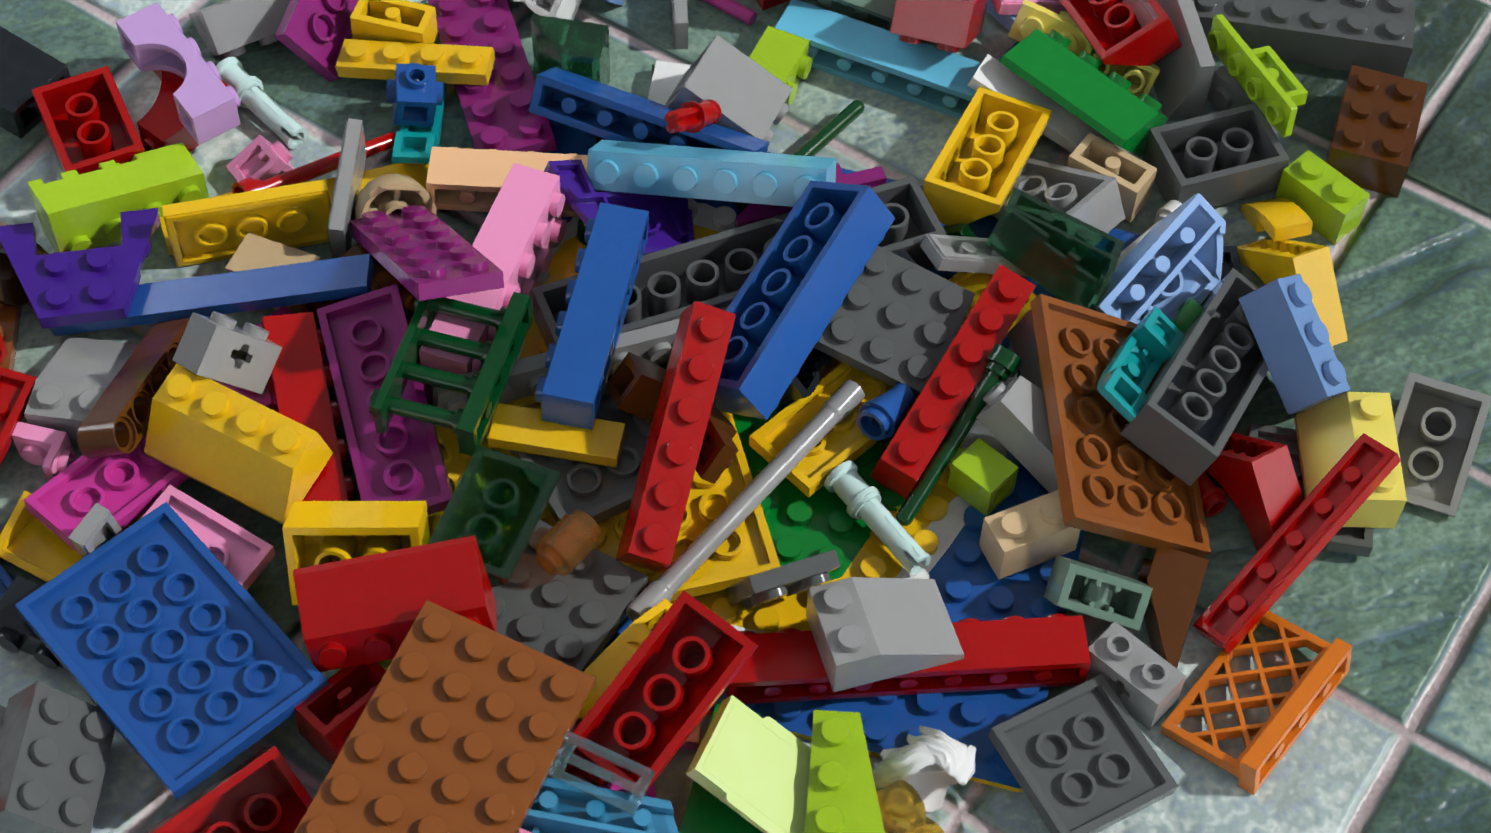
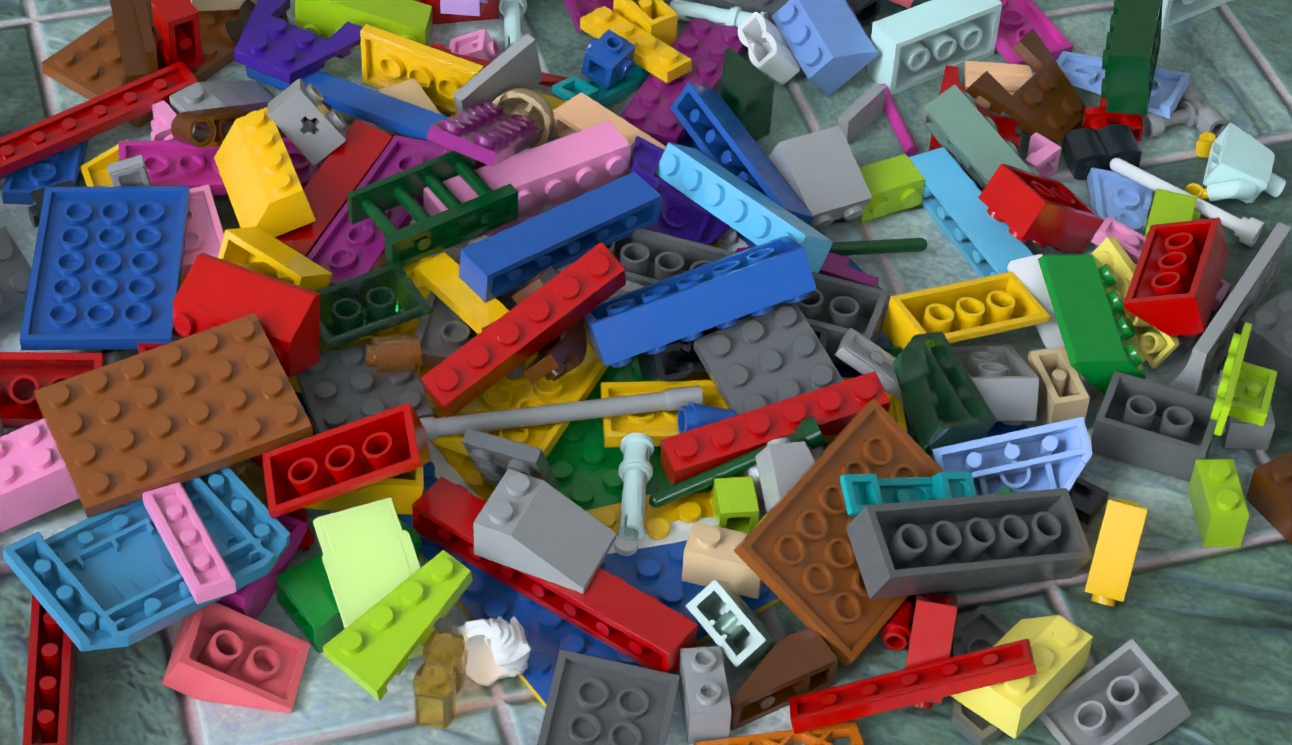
camera: 40 degrees right, 10 degrees down
clear light blue tile [547,730,655,816] -> none
red axle [664,99,721,134] -> none
medium blue slope [1238,274,1350,415] -> none
yellow slope [1241,197,1313,242] -> none

